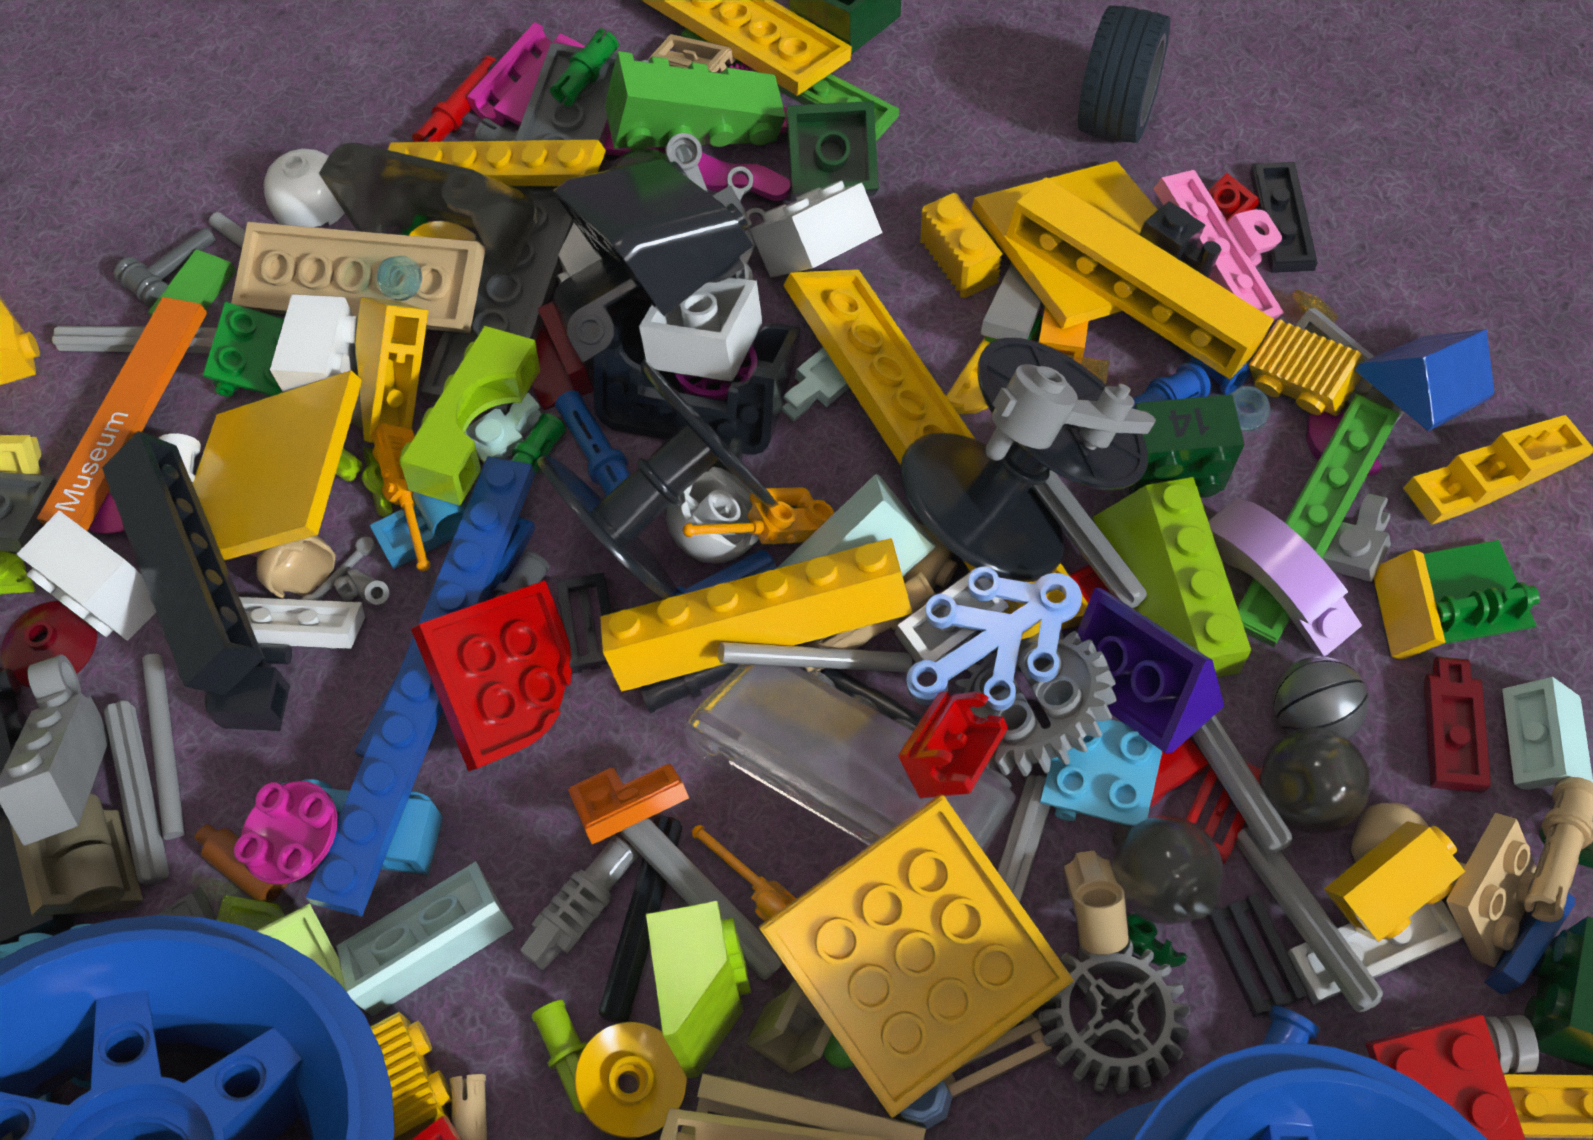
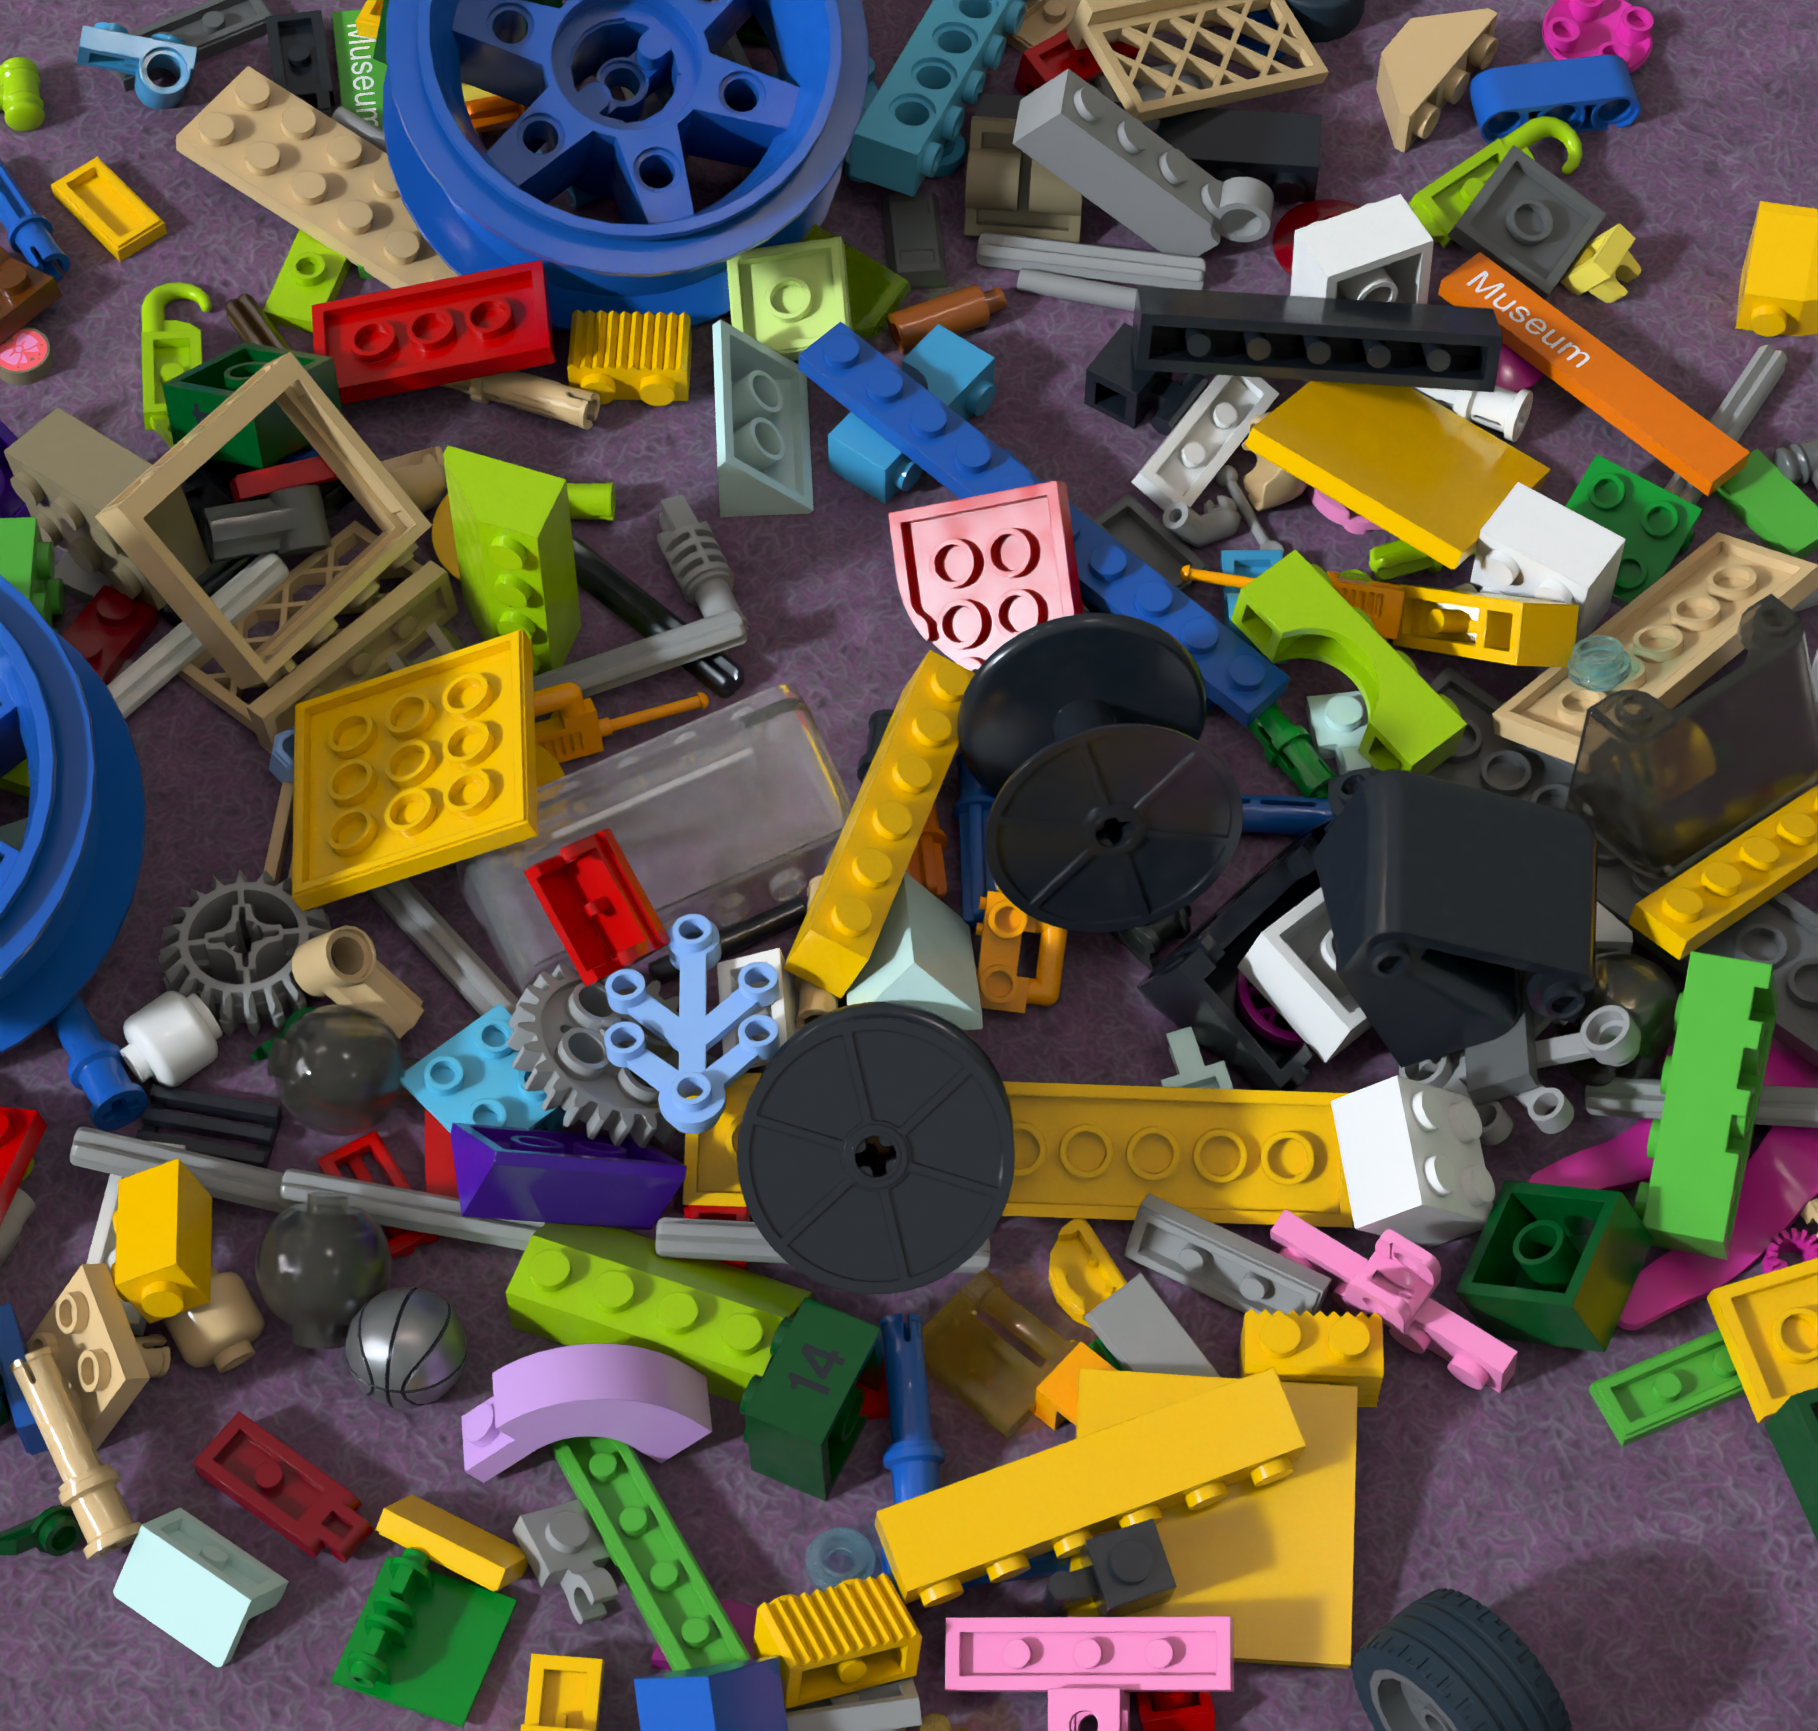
camera: 115 degrees right, 5 degrees down
dark pink dish [234,781,337,884] -> none
orange tile [568,764,689,845] -> none
light grey bar [718,642,912,672] -> none
light grey piece [985,364,1156,461] -> none
none -> white head [120,991,223,1088]
none -> dark grey tile [1092,494,1210,591]
none -> light grey tile [1124,1193,1332,1316]
none -> bright pink plate [1270,1209,1518,1393]

